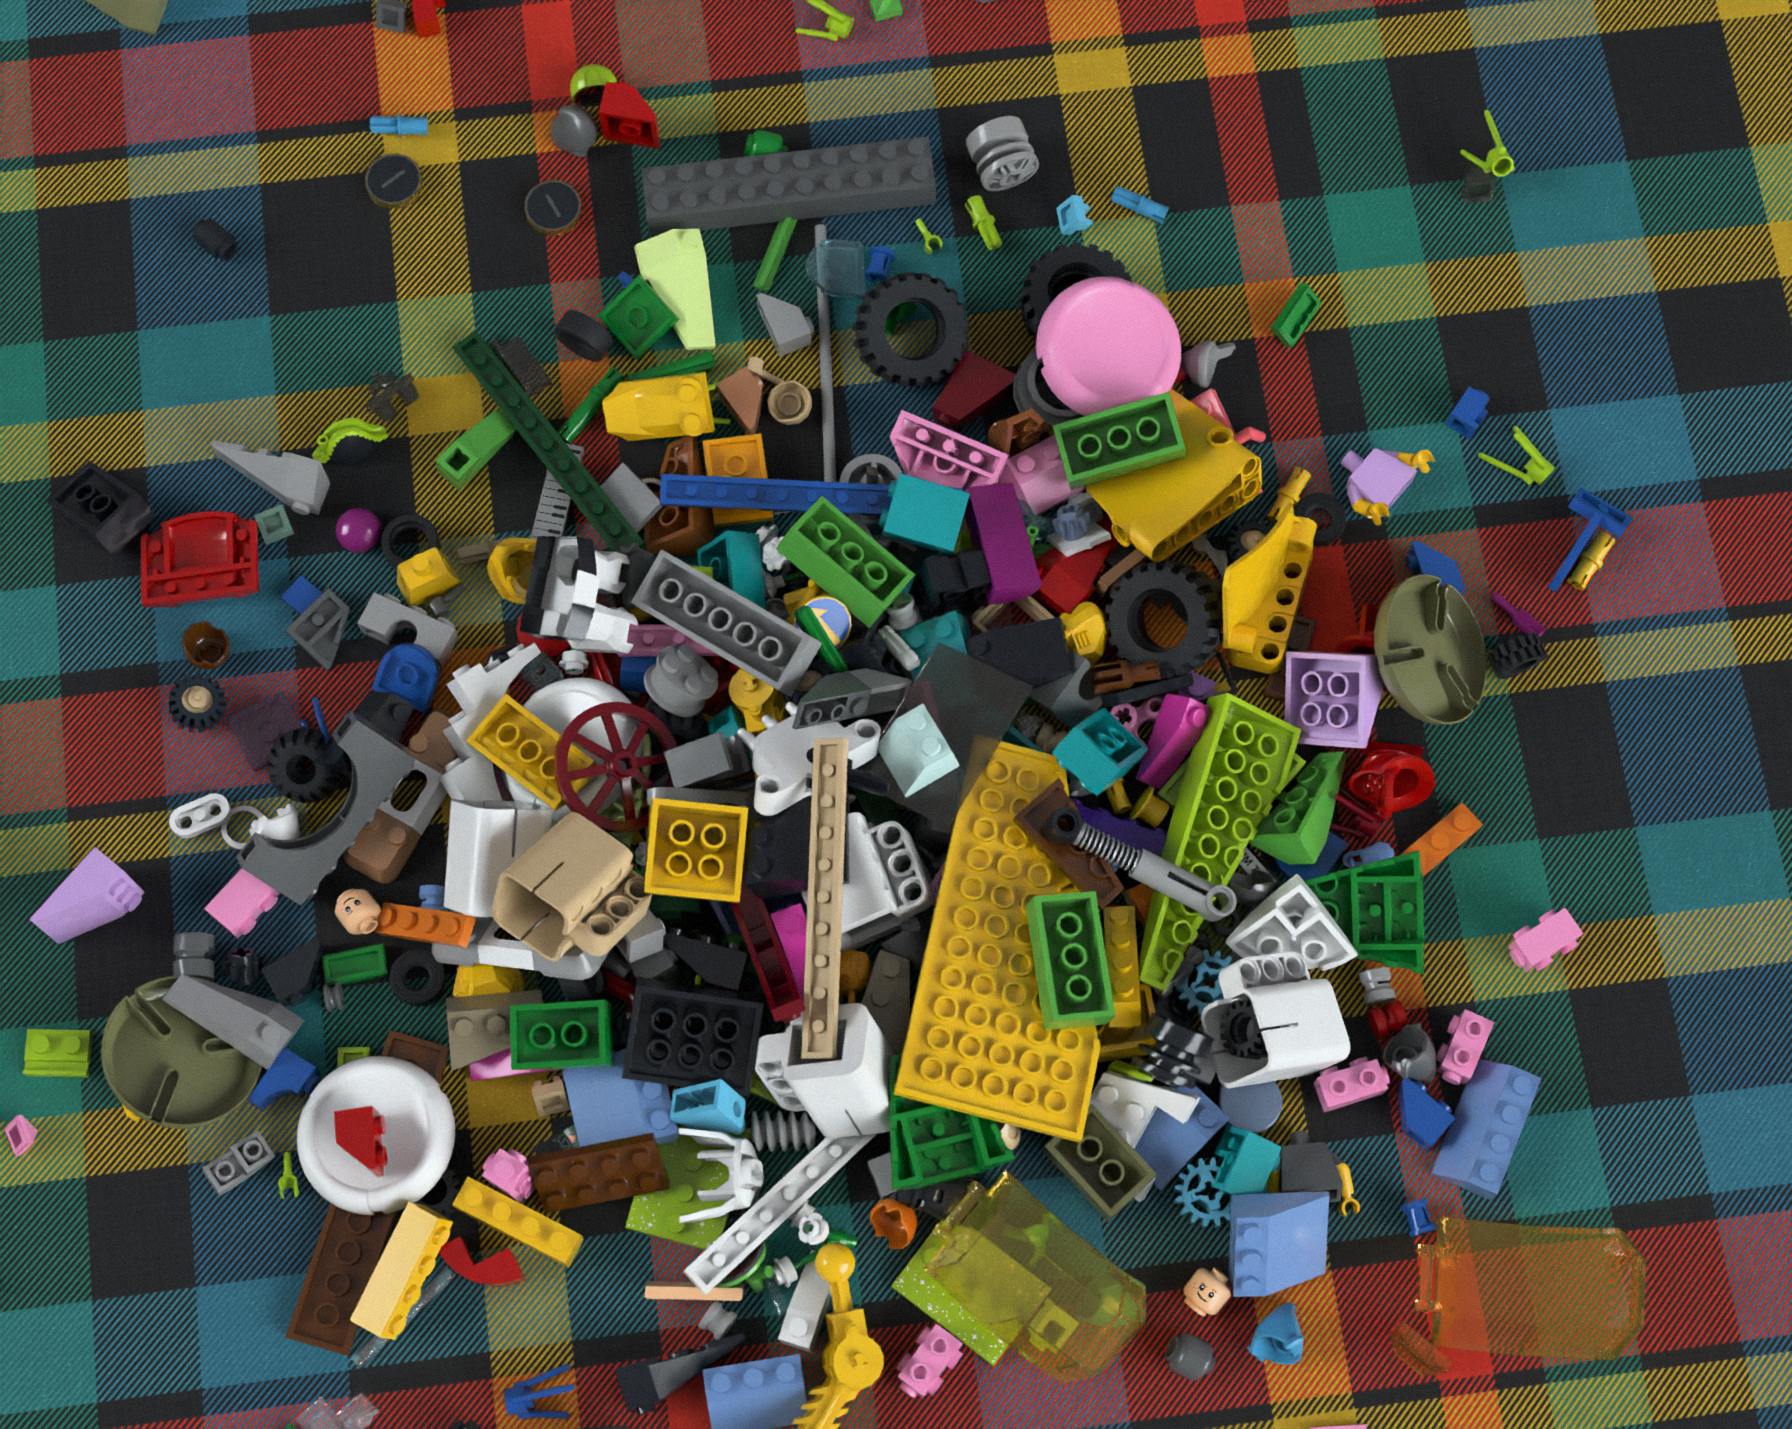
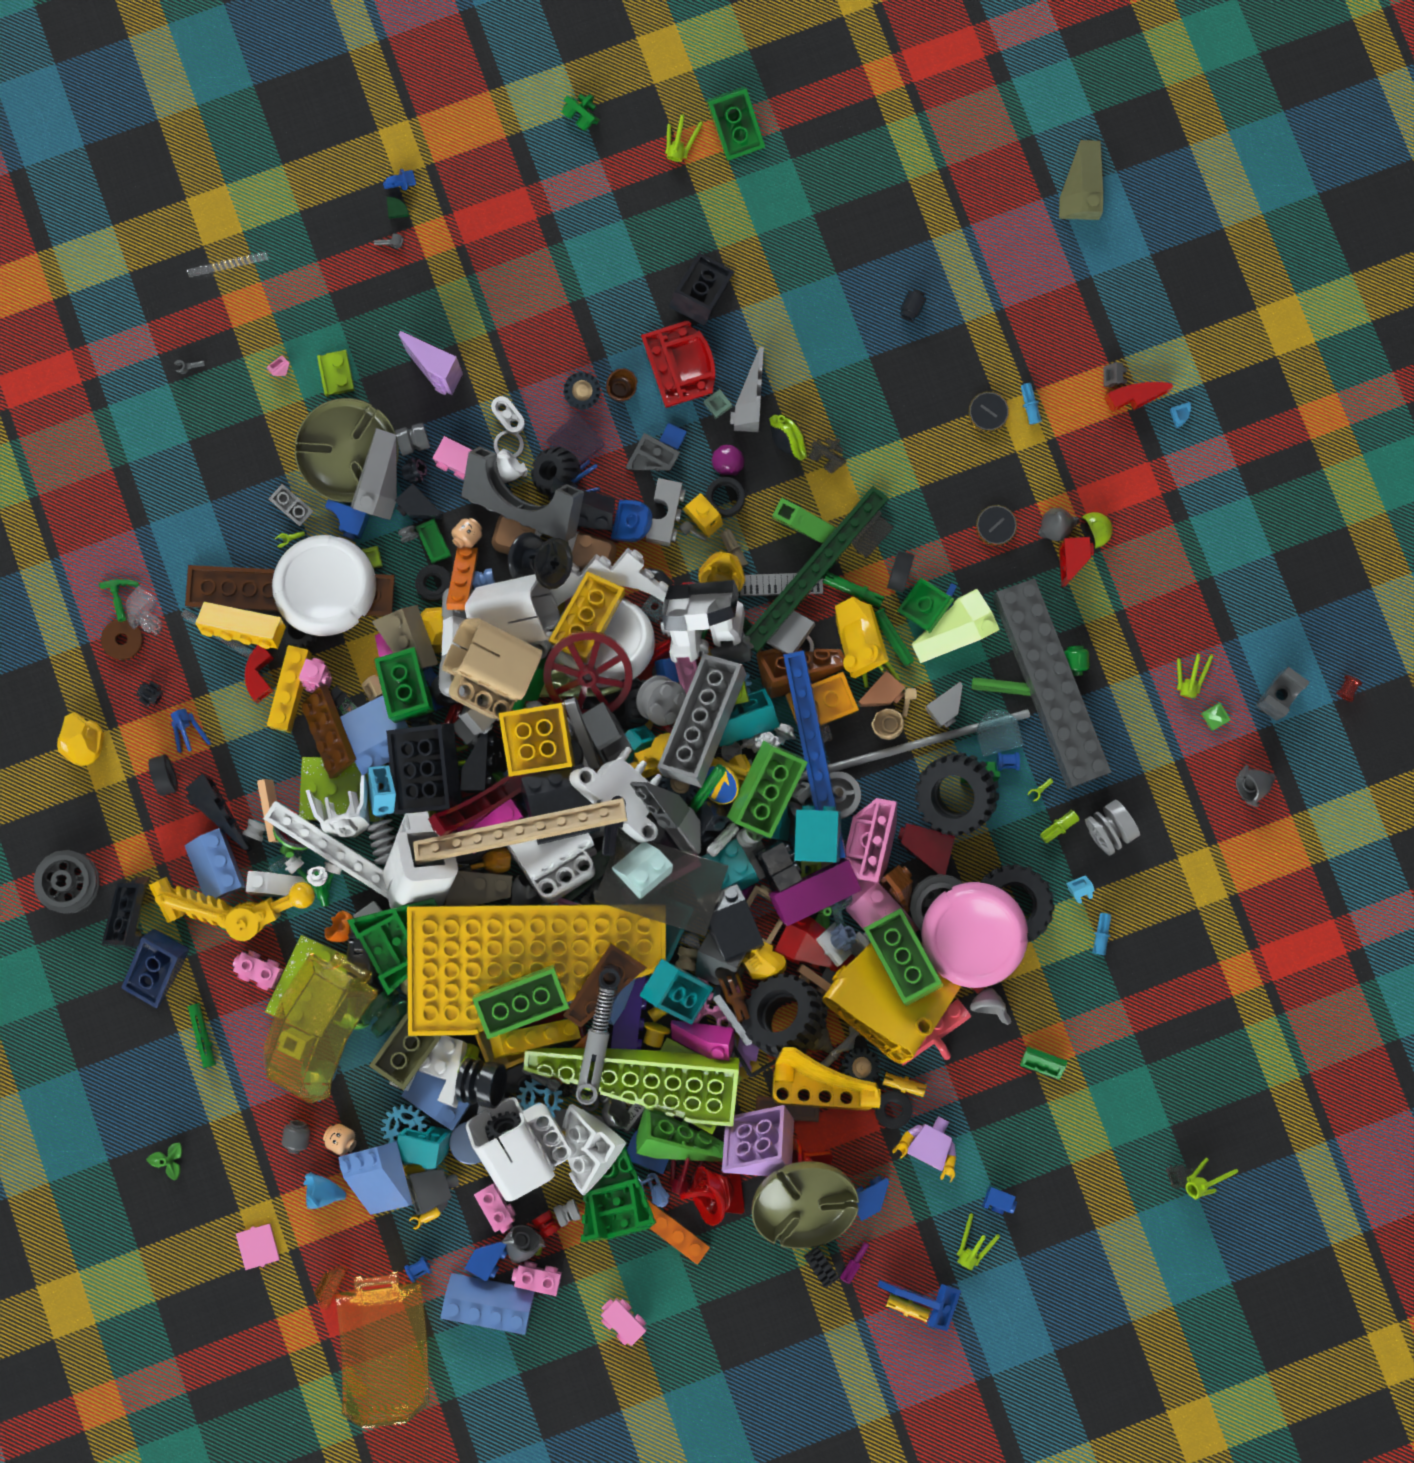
camera: 80 degrees right, 10 degrees up
red slope [334,1106,388,1177] -> none
none -> clear green wheel [358,988,408,1039]
none -> black piece [508,532,573,589]

